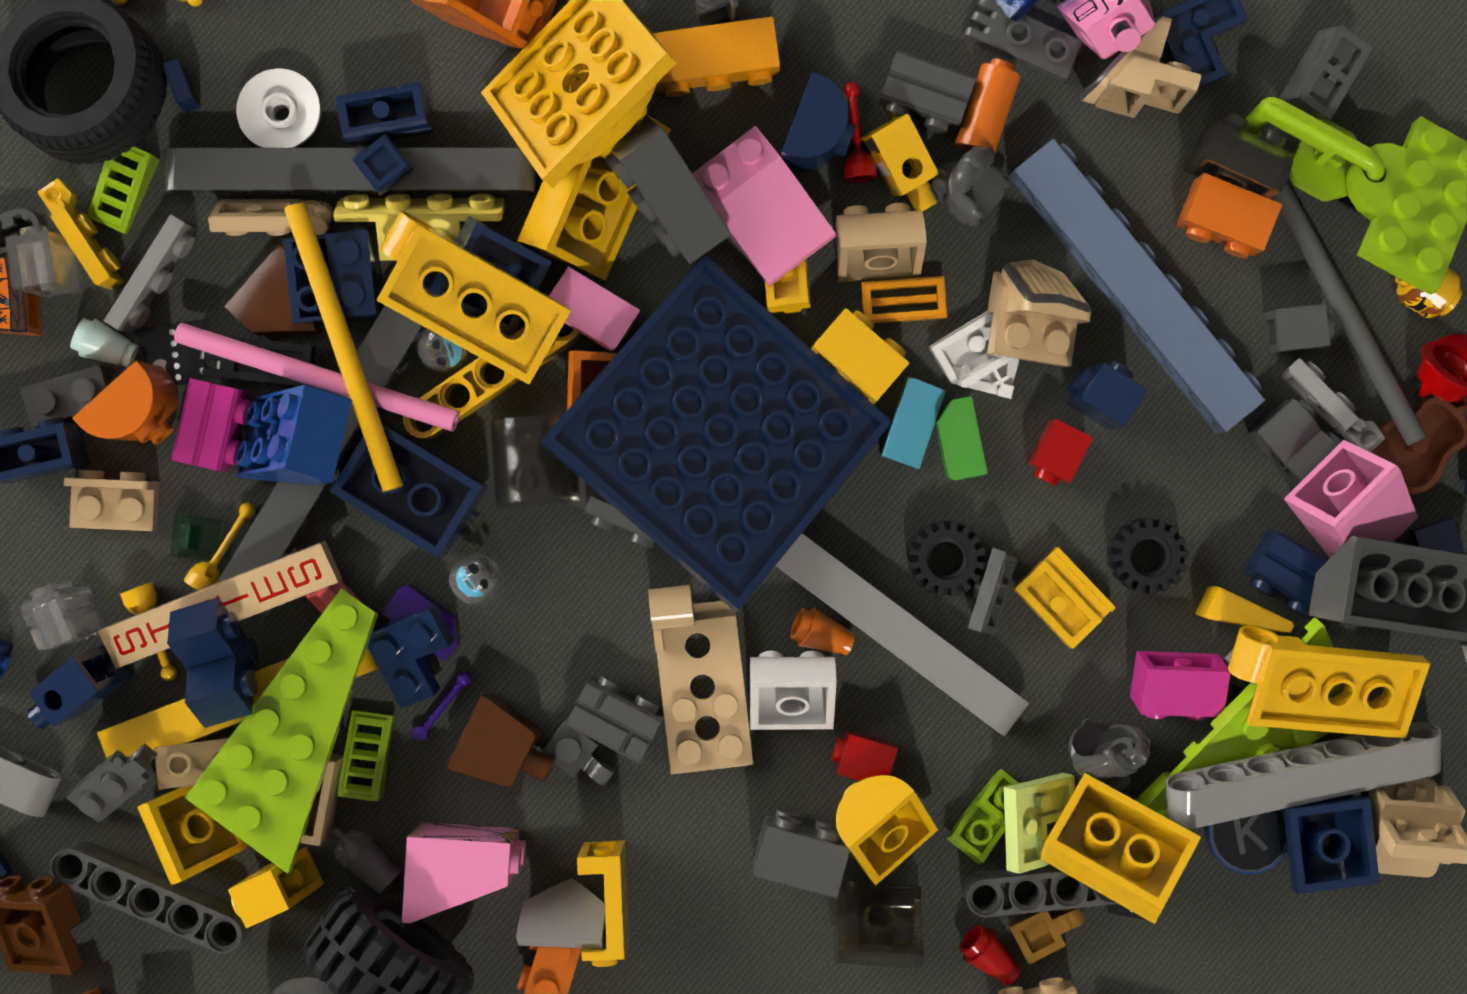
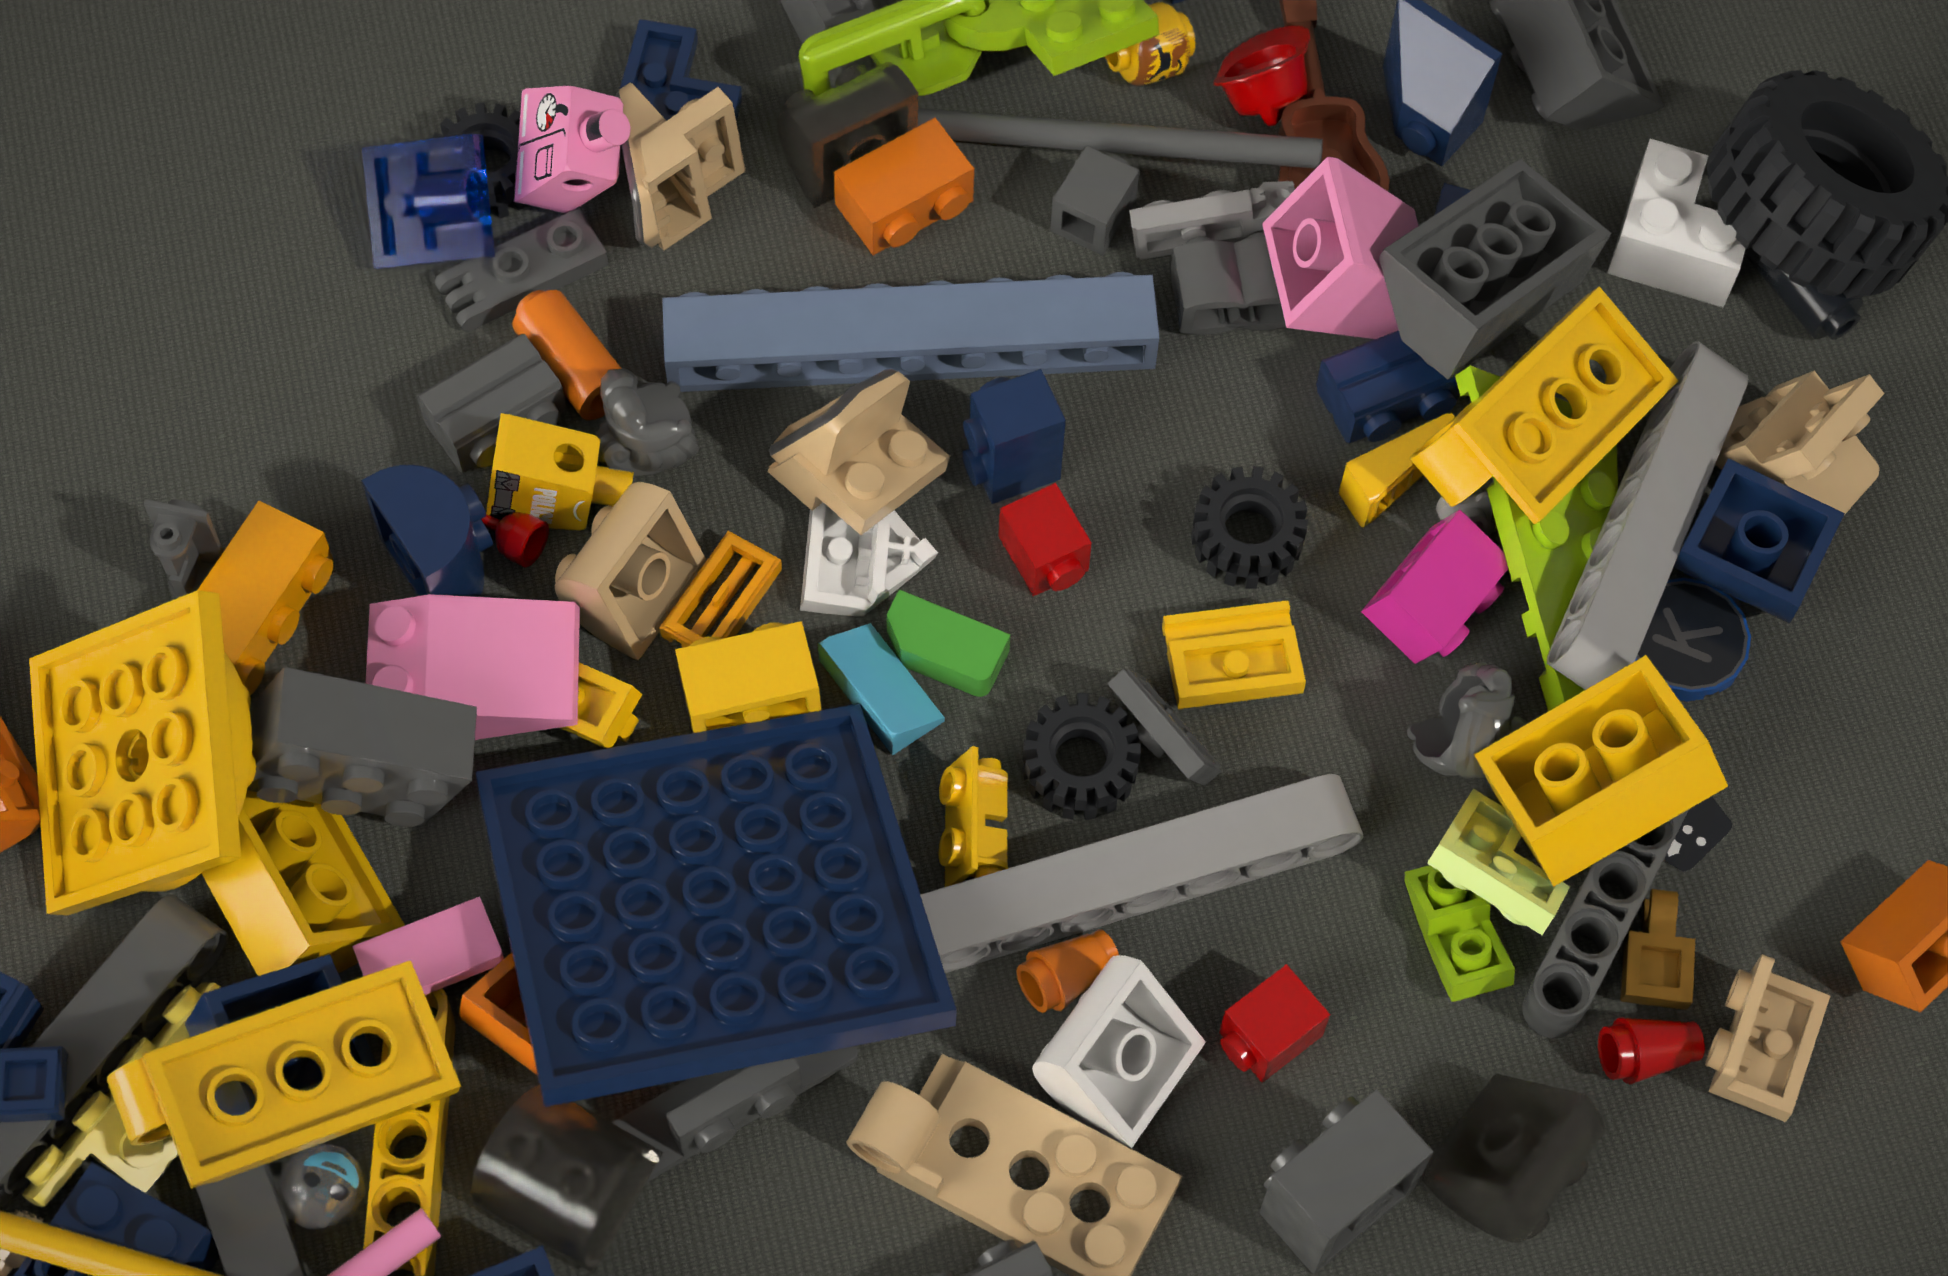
camera: 60 degrees left, 25 degrees down
yellow brick [836,775,938,885] -> none
none -> yellow hinge [938,746,1008,887]

